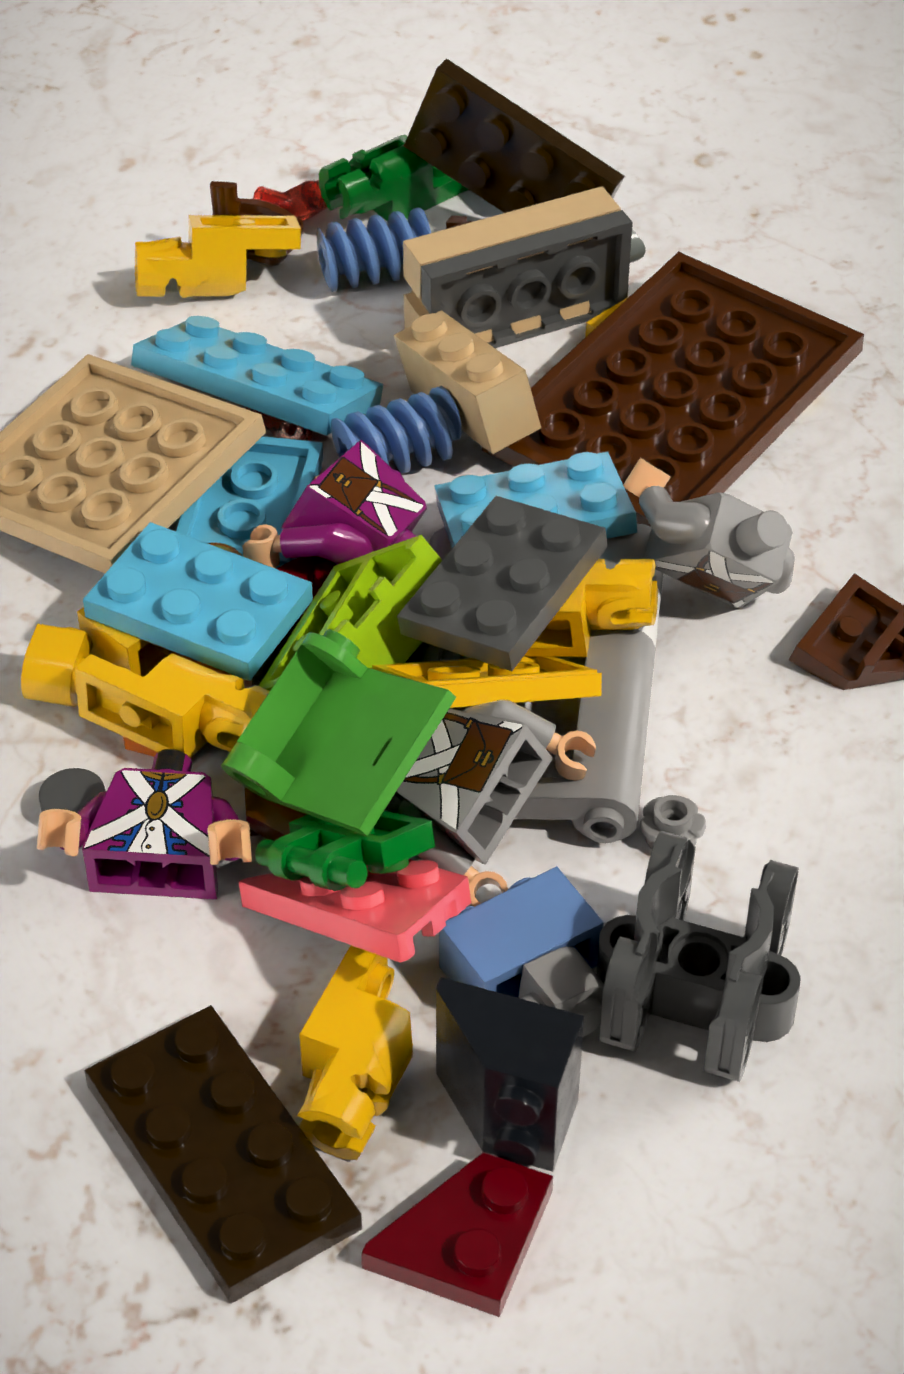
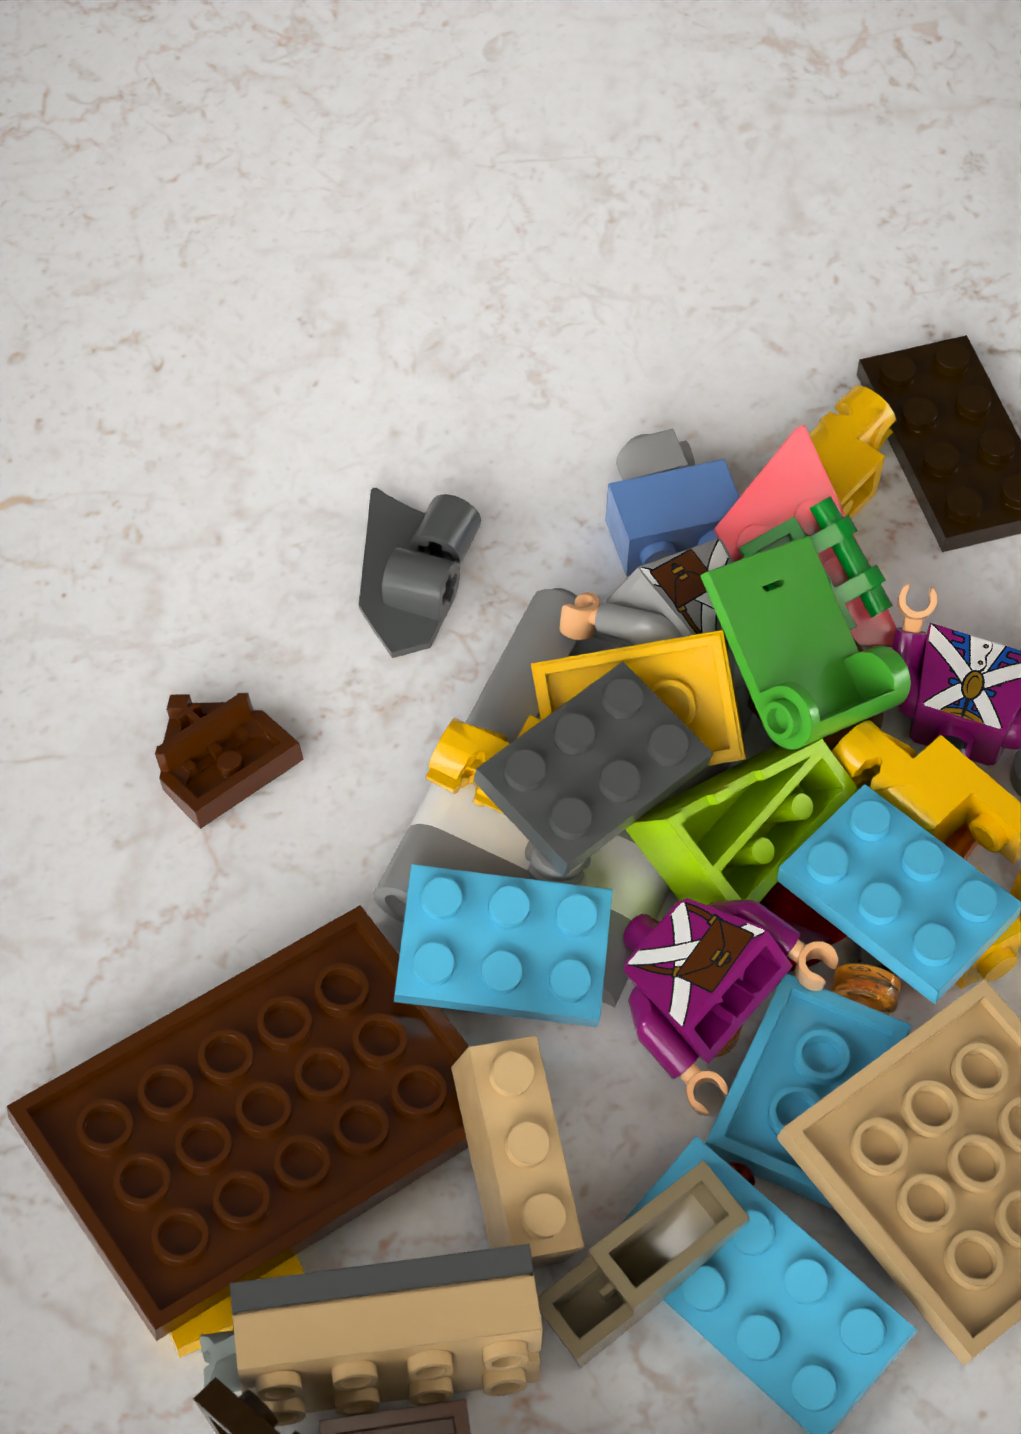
camera: 165 degrees left, 10 degrees up
medium blue piece [331,386,462,474] -> none
dark red wing [361,1152,553,1317] -> none
black slope [436,977,584,1172] -> none
dark grey piece [597,831,801,1082] -> none
light grey torso [623,457,795,609] -> none
light grey plate [640,795,706,849] -> none
none -> dark grey panel [359,488,481,658]
none -> dark tan slope [538,1160,750,1368]

